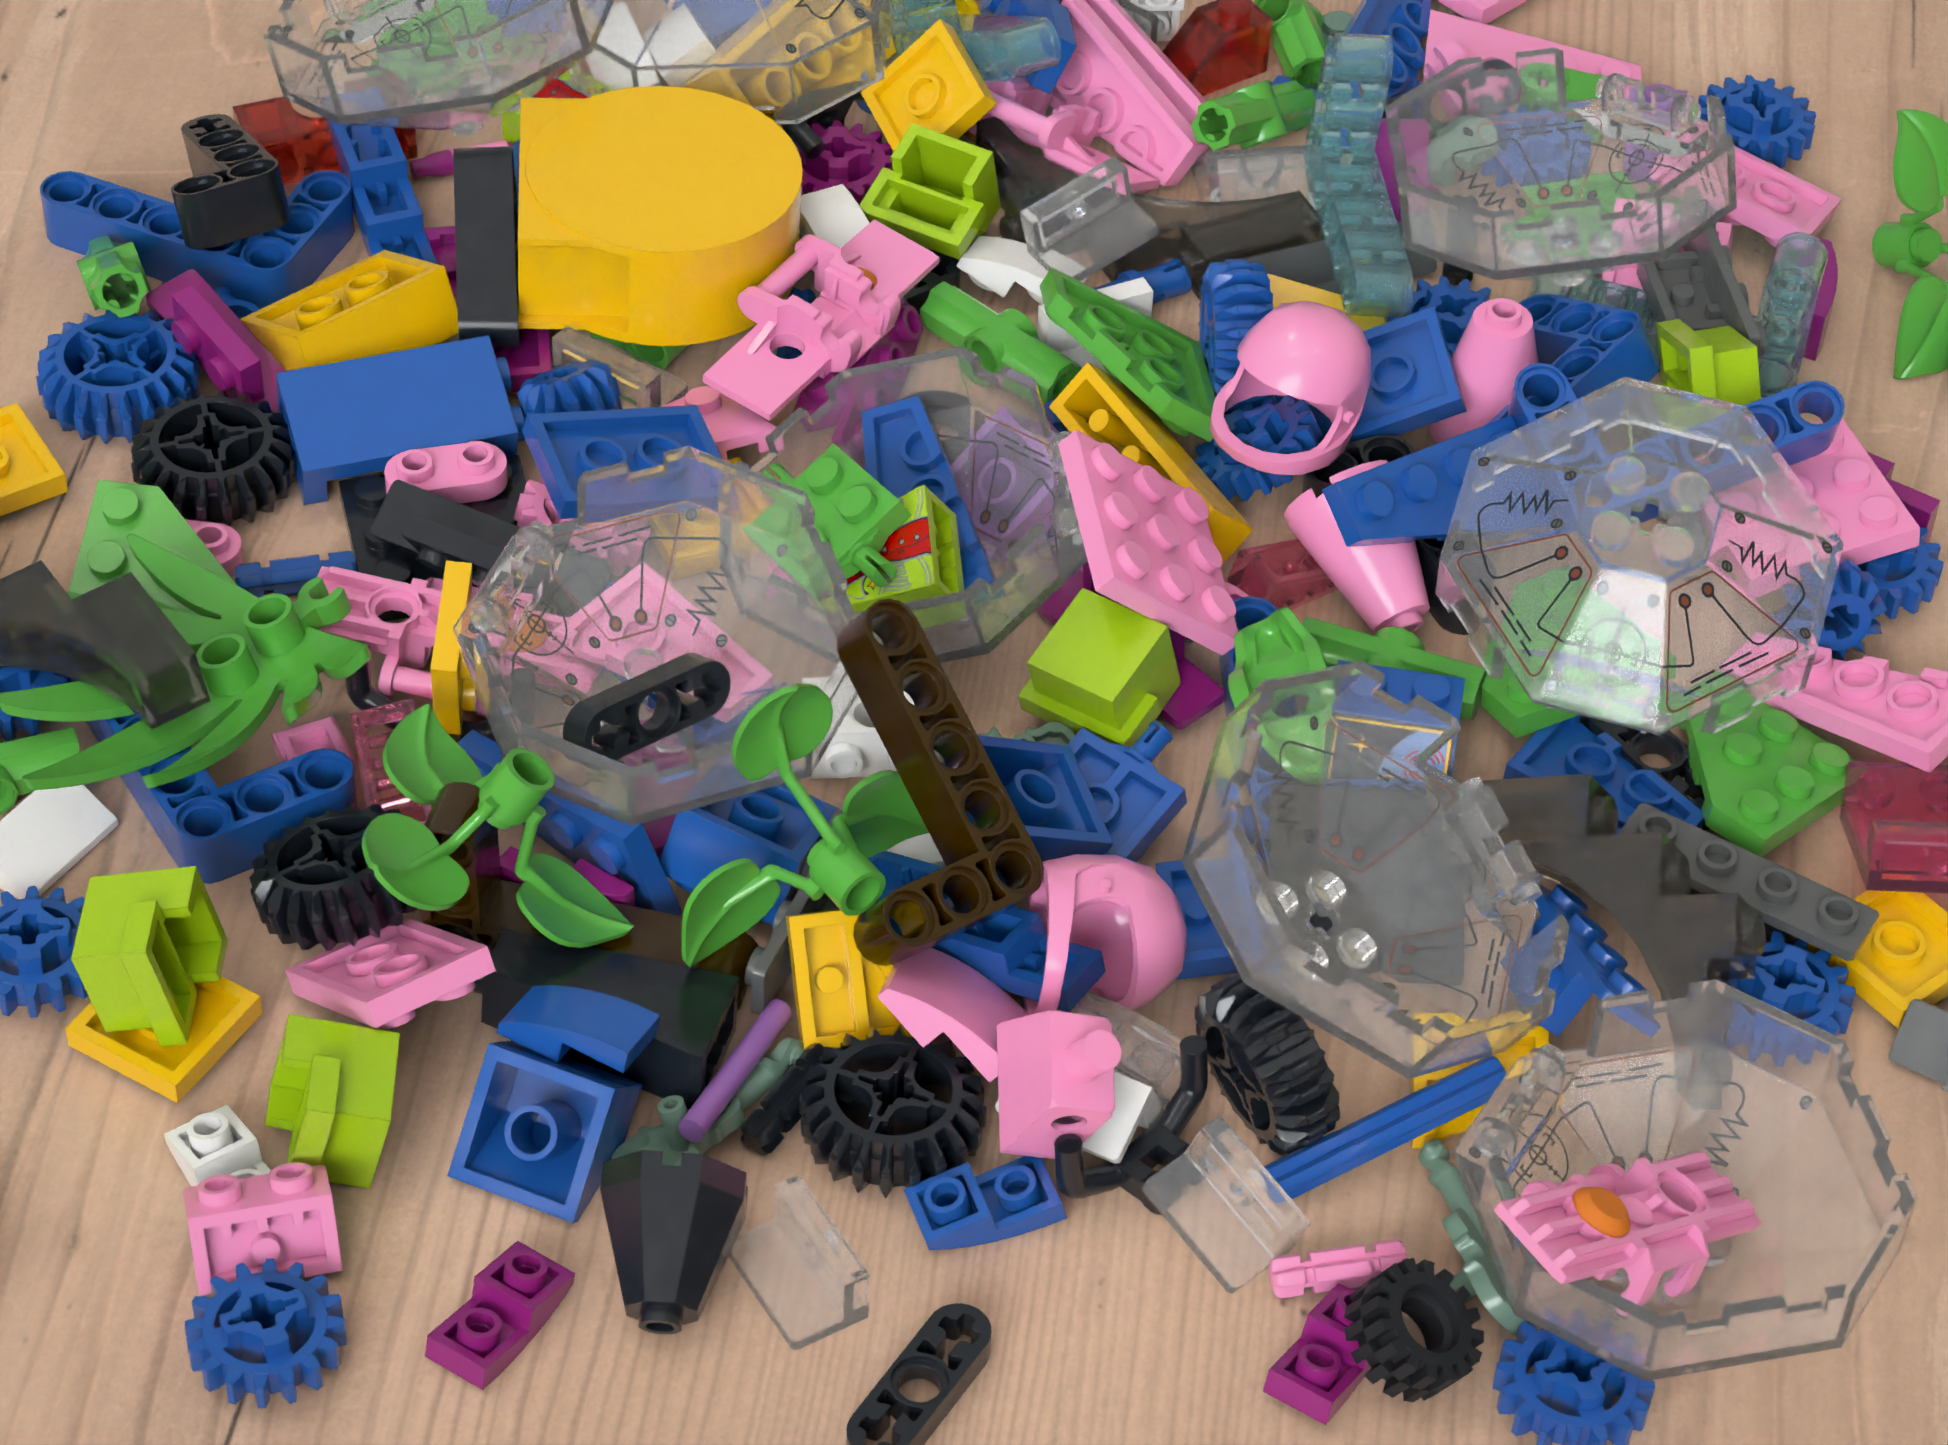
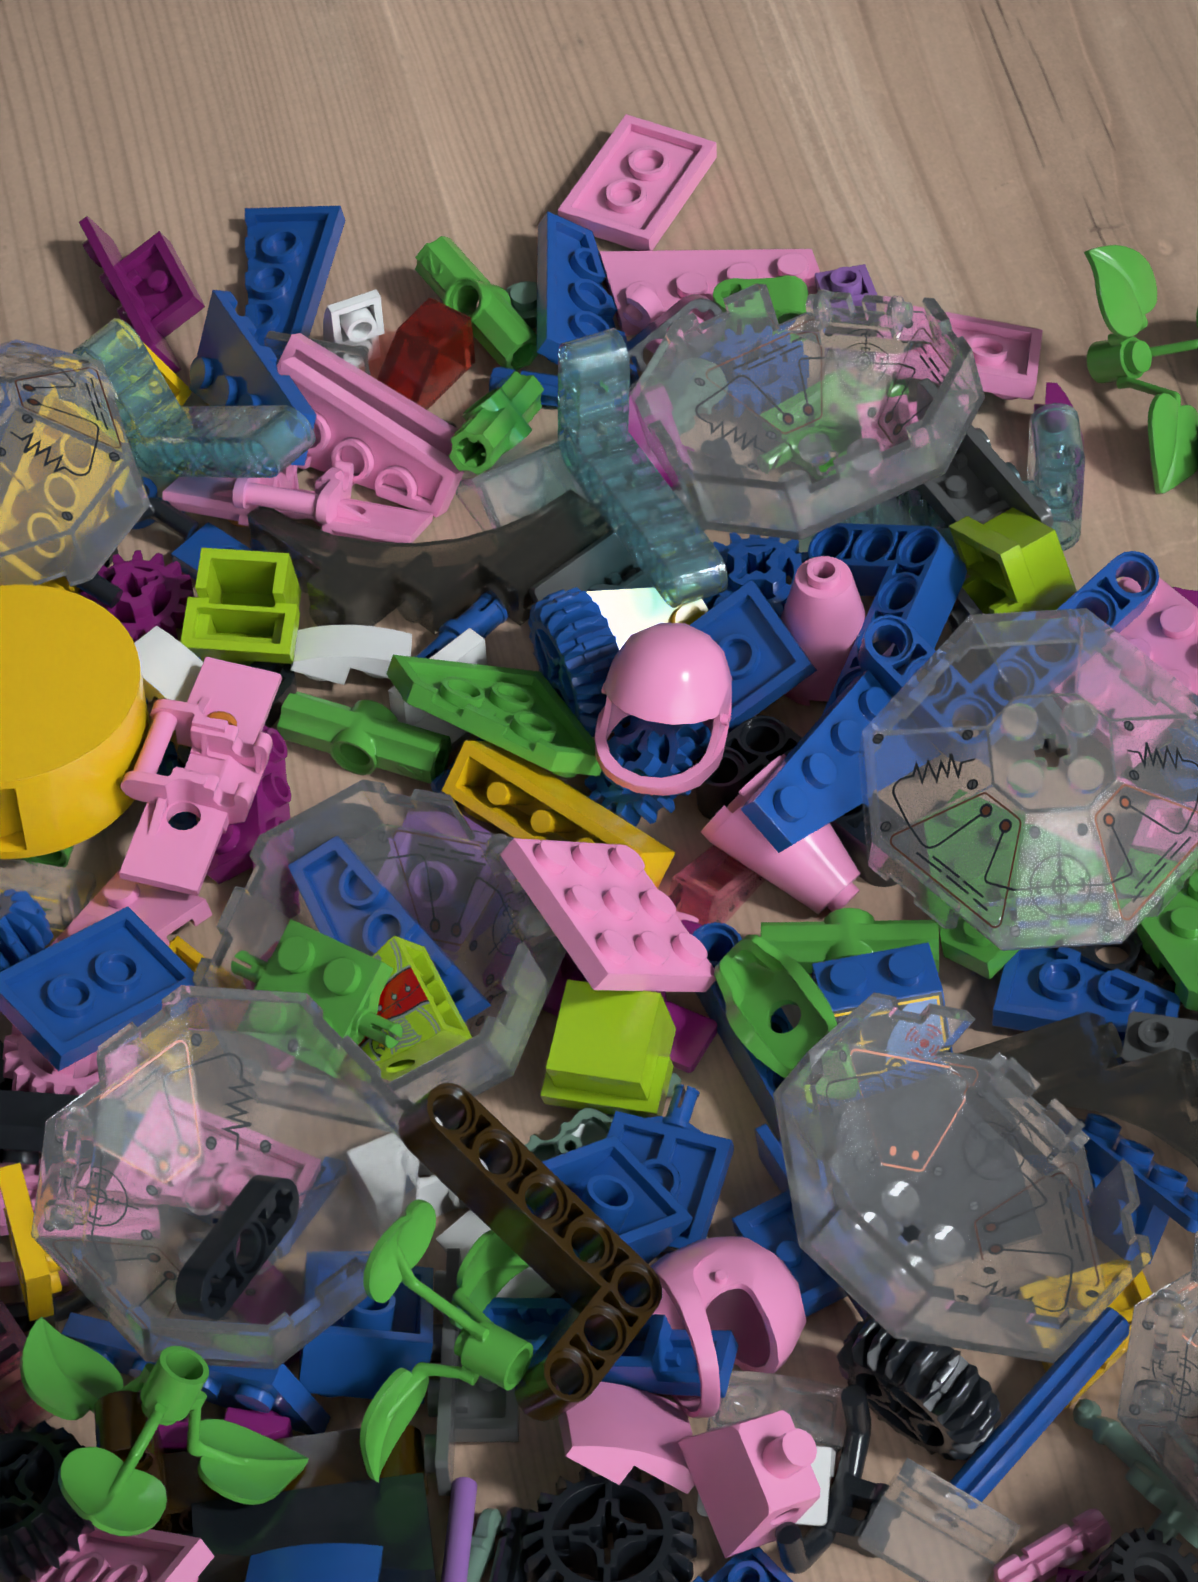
camera: 15 degrees left, 5 degrees up
yellow wing [786,909,913,1050] -> none
yellow plate [860,19,997,152] -> none
clear panel [1020,156,1158,281] -> none
blue gear [1694,75,1816,168] -> none

